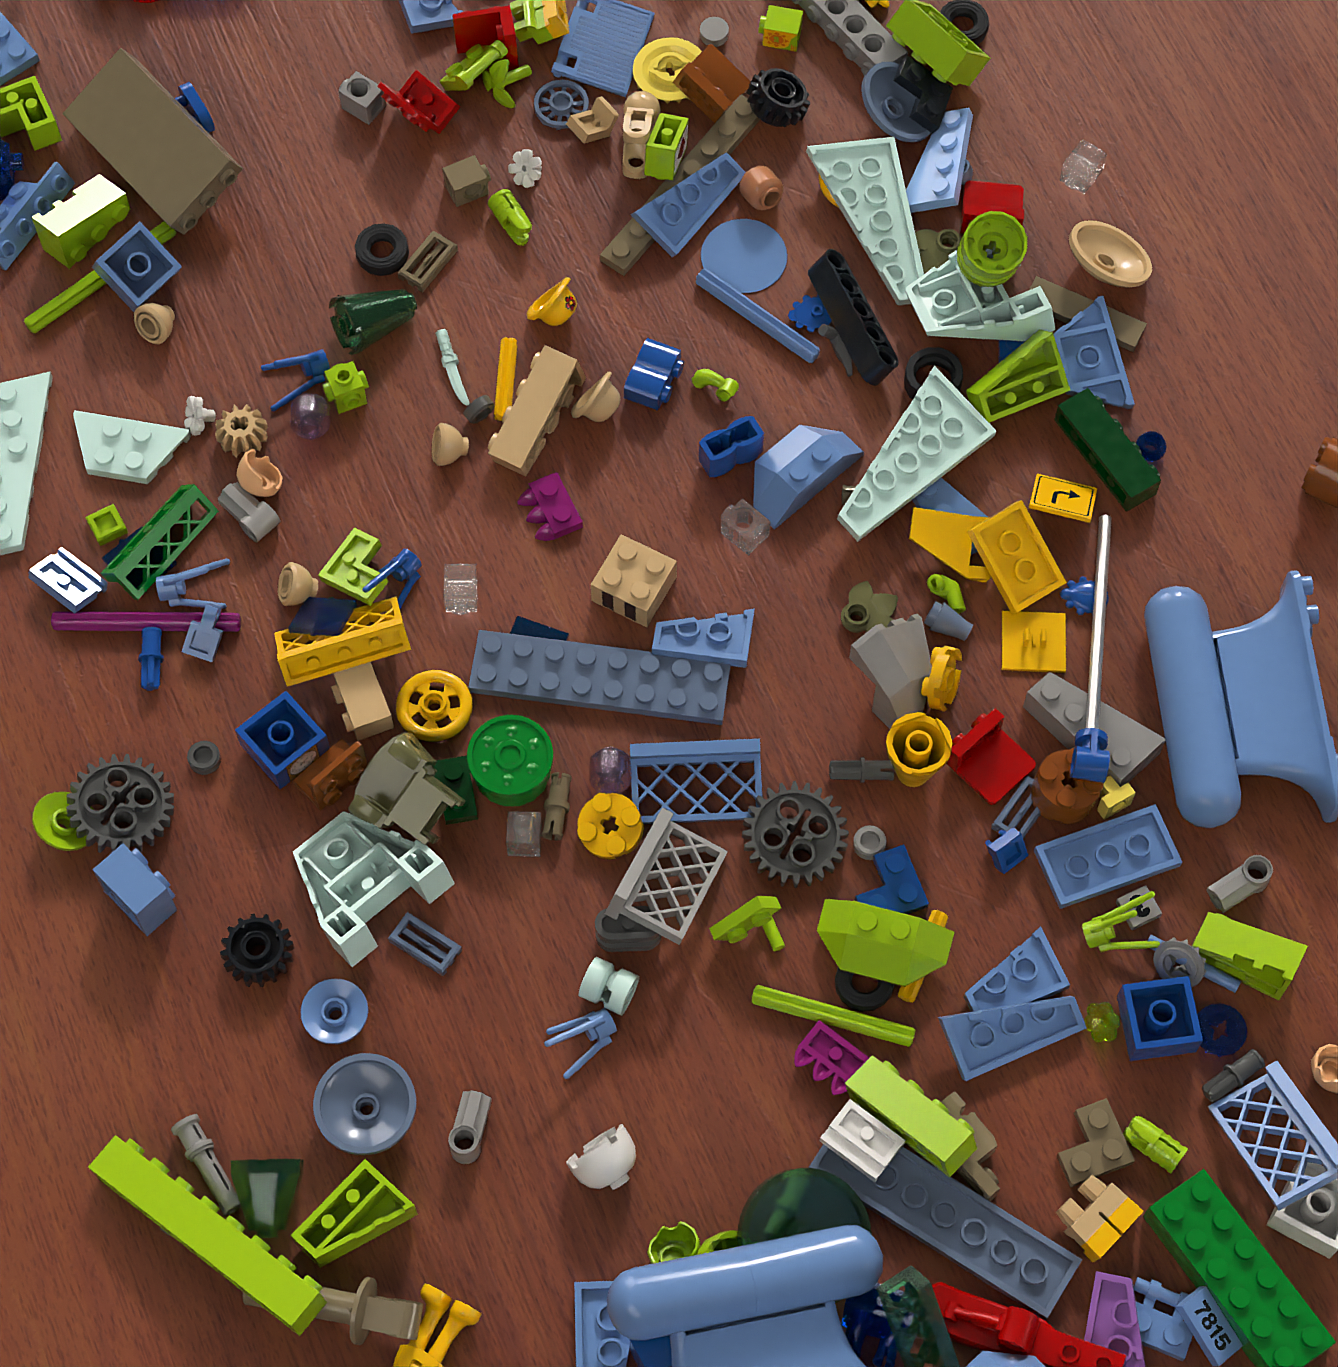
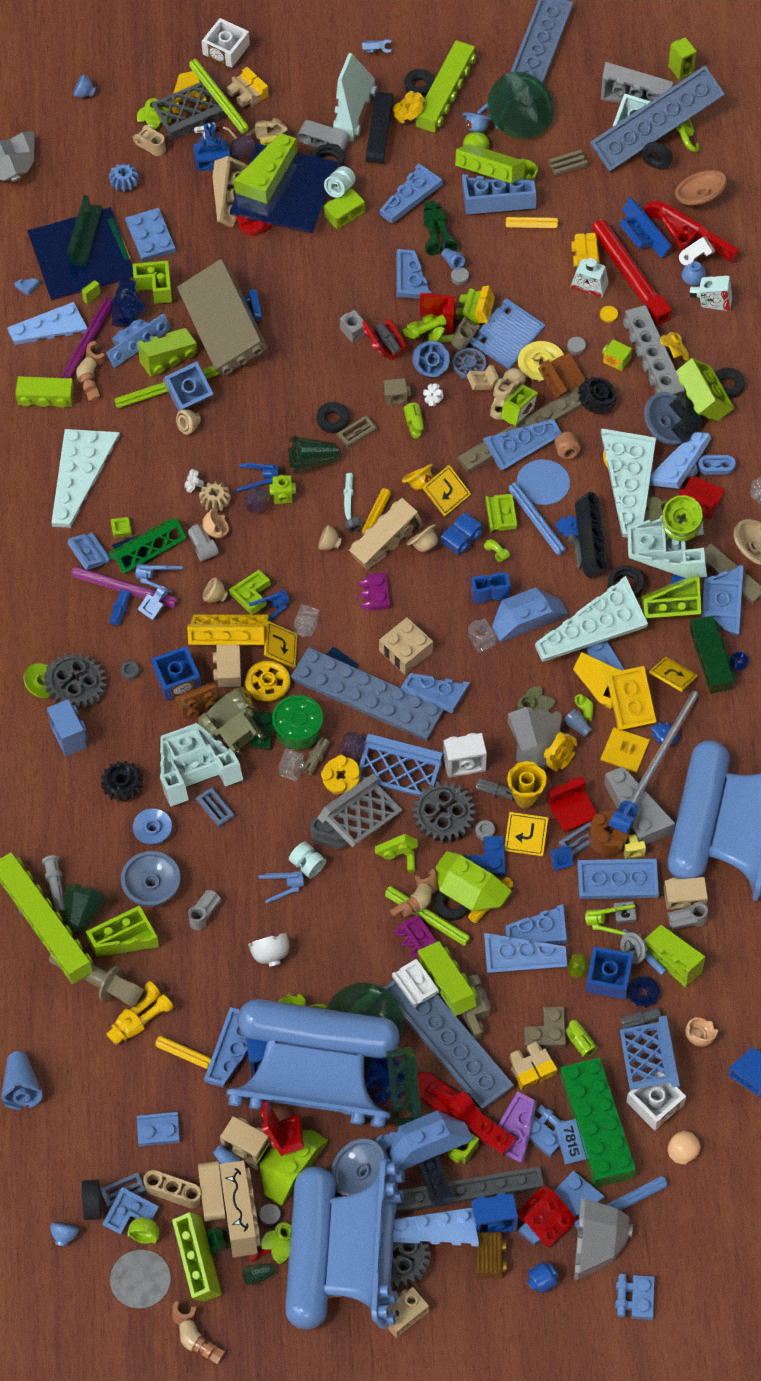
camera: 20 degrees right, 5 degrees down
light aqua wing [73,410,191,484] -> none
clear blue piece [288,597,357,636] -> none
none -> yellow piece [264,621,297,668]
none -> dark grey axle [375,323,401,354]
none -> nougat piece [390,869,439,917]
none -> medium blue cylinder [412,341,450,377]
none -> yellow piece [422,465,471,516]
none -> white brick [443,733,487,778]
none -> dark tan piece [451,316,480,350]
none -> lime plate [485,494,517,532]
none -> yellow piece [504,812,548,856]
none -> tan brick [664,877,708,910]
none -> medium blue plate [698,455,736,475]

